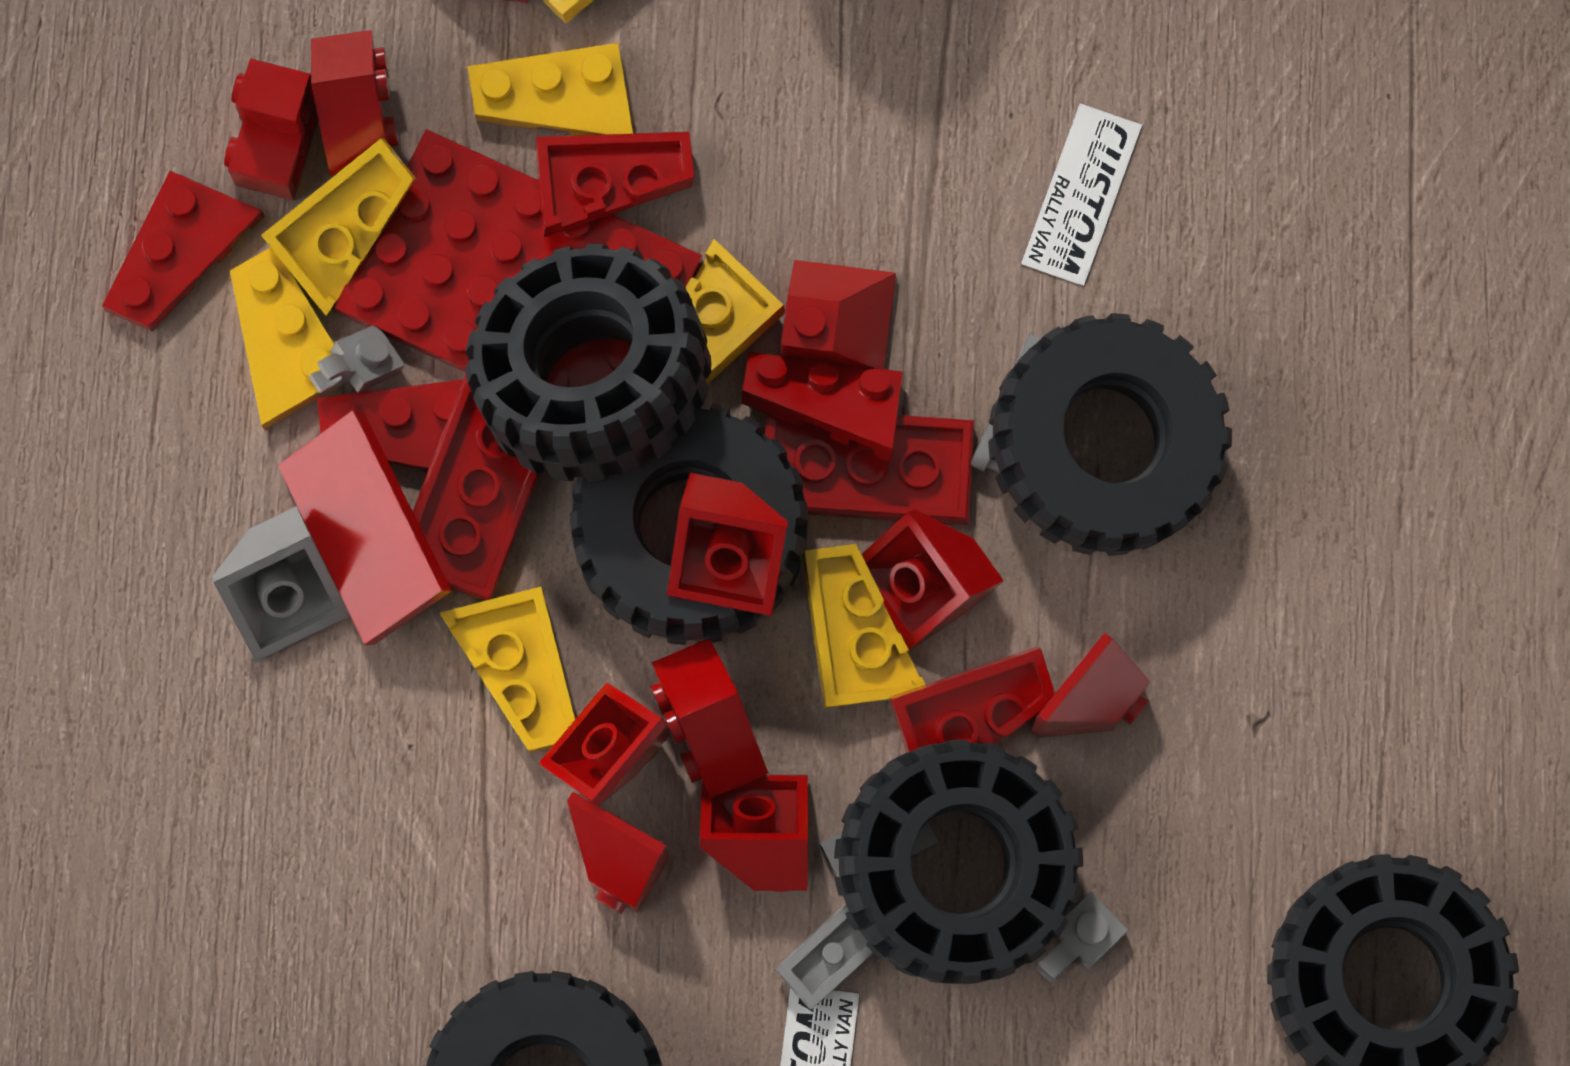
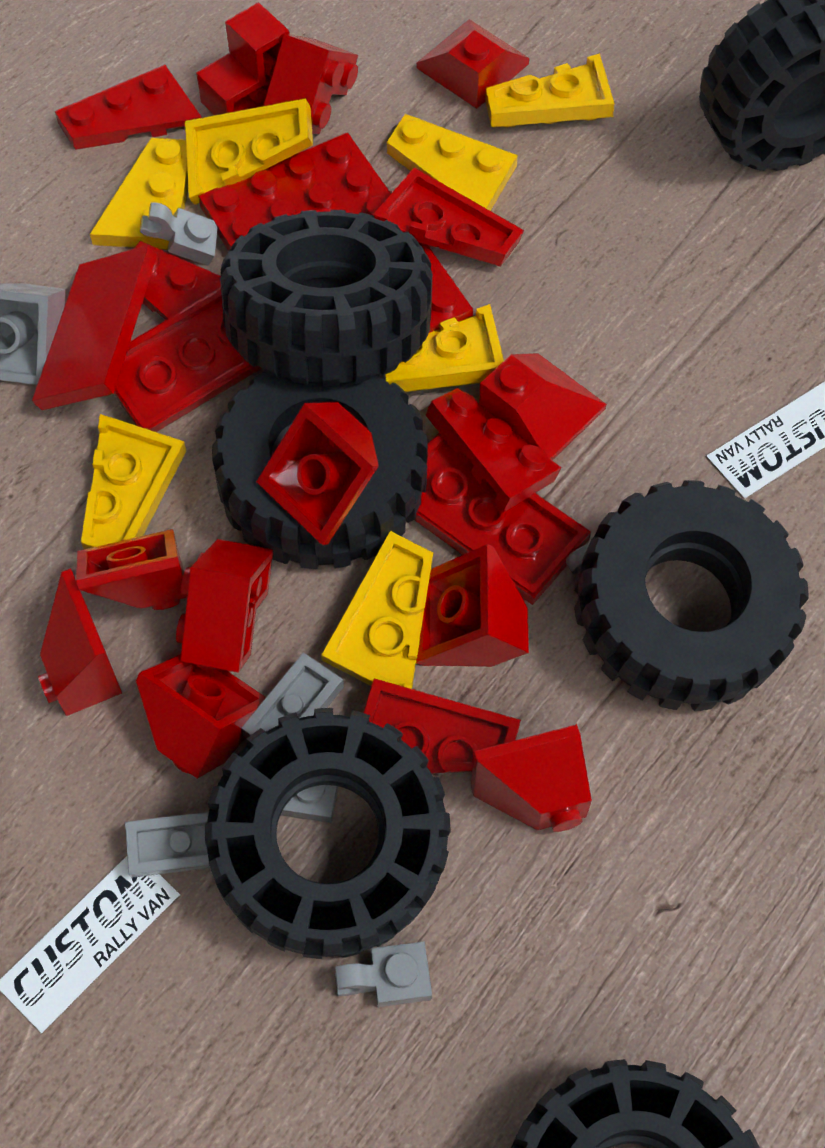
camera: 35 degrees right, 15 degrees down
none -> light grey plate [241,652,344,738]

